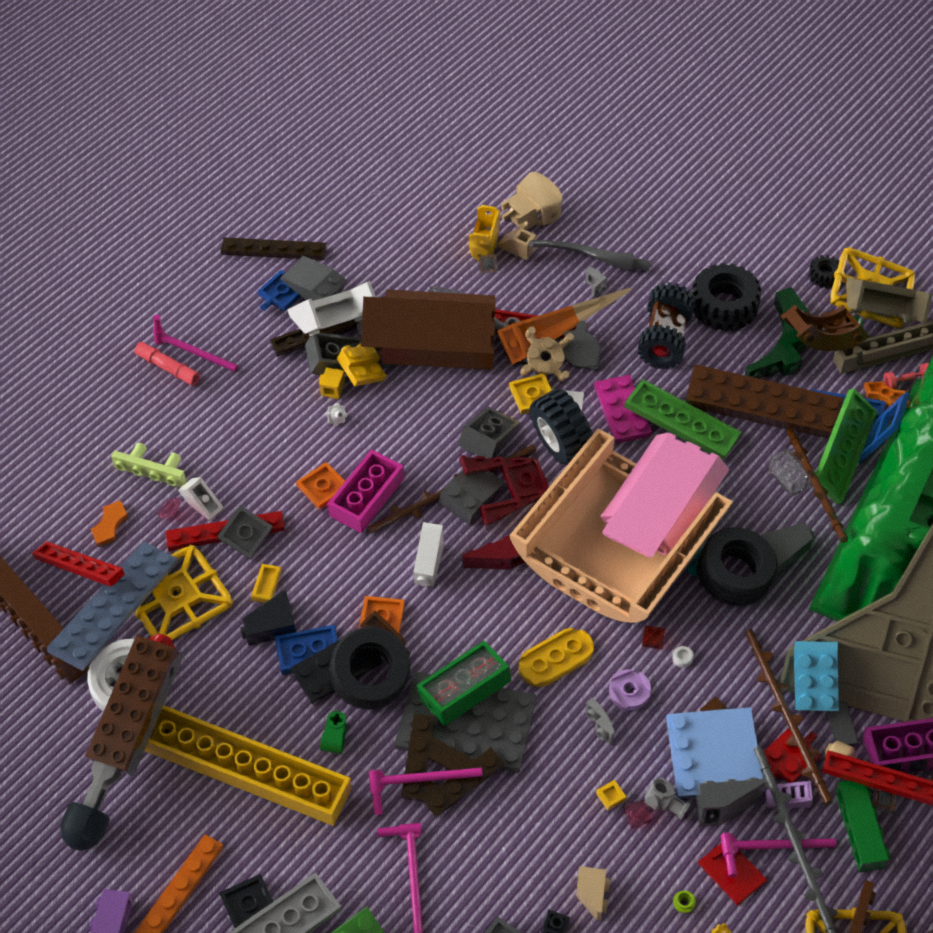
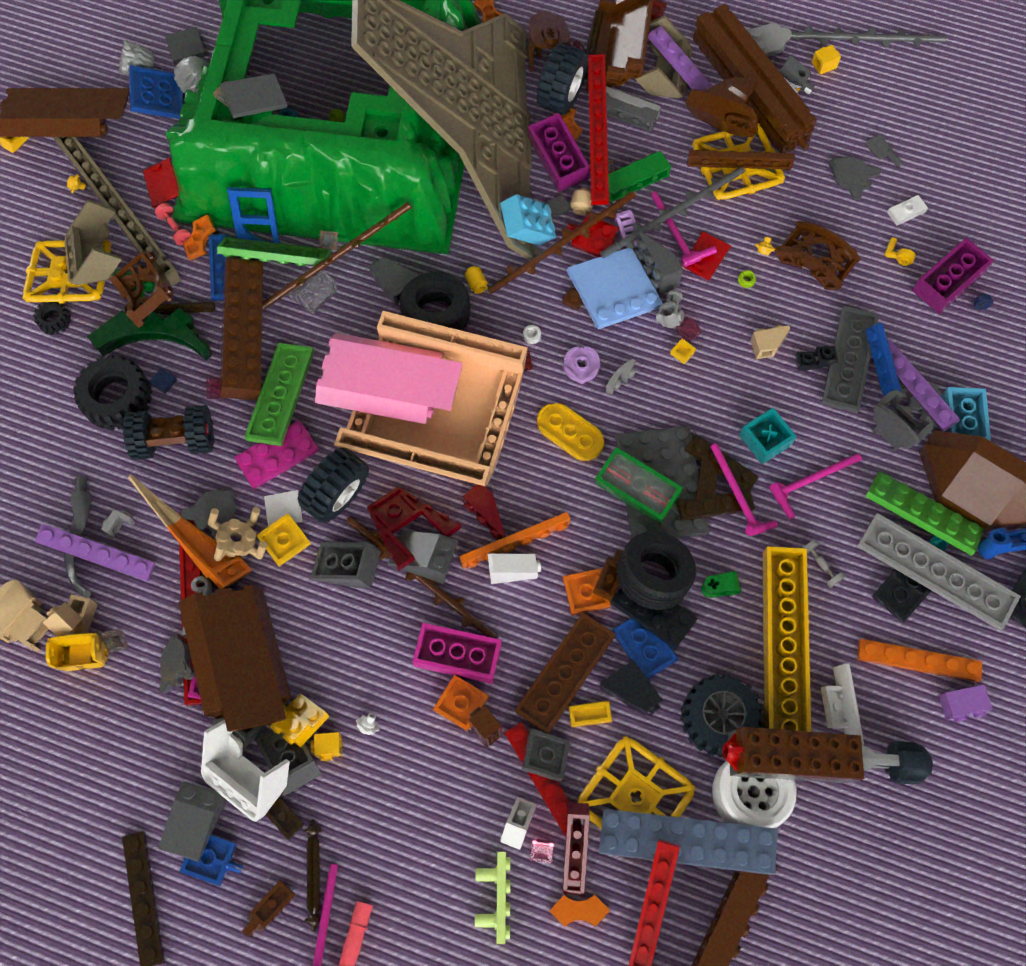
camera: 110 degrees left, 15 degrees up
none -> medium lavender plate [35,524,156,581]
none -> tan brick [43,602,82,637]
none -> dark brown axle [124,302,216,314]
none -> dark blue tile [149,368,177,394]
none -> reddish brown hinge [242,880,296,938]
none -> dark brown wheel [304,819,322,932]
none -> clear tile [319,231,338,250]
none -> orange plate [459,512,570,569]
none -> yellow brick [464,266,488,294]
none -> reddish brown brick [469,706,502,749]
none -> reddish brown plate [514,612,616,734]
none -> dark red slope [563,802,590,895]
none -> black wheel [681,674,764,757]
none -> teal brick [739,408,797,465]
none -> light grey wheel [803,539,846,588]
none -> white bracket [821,664,864,746]

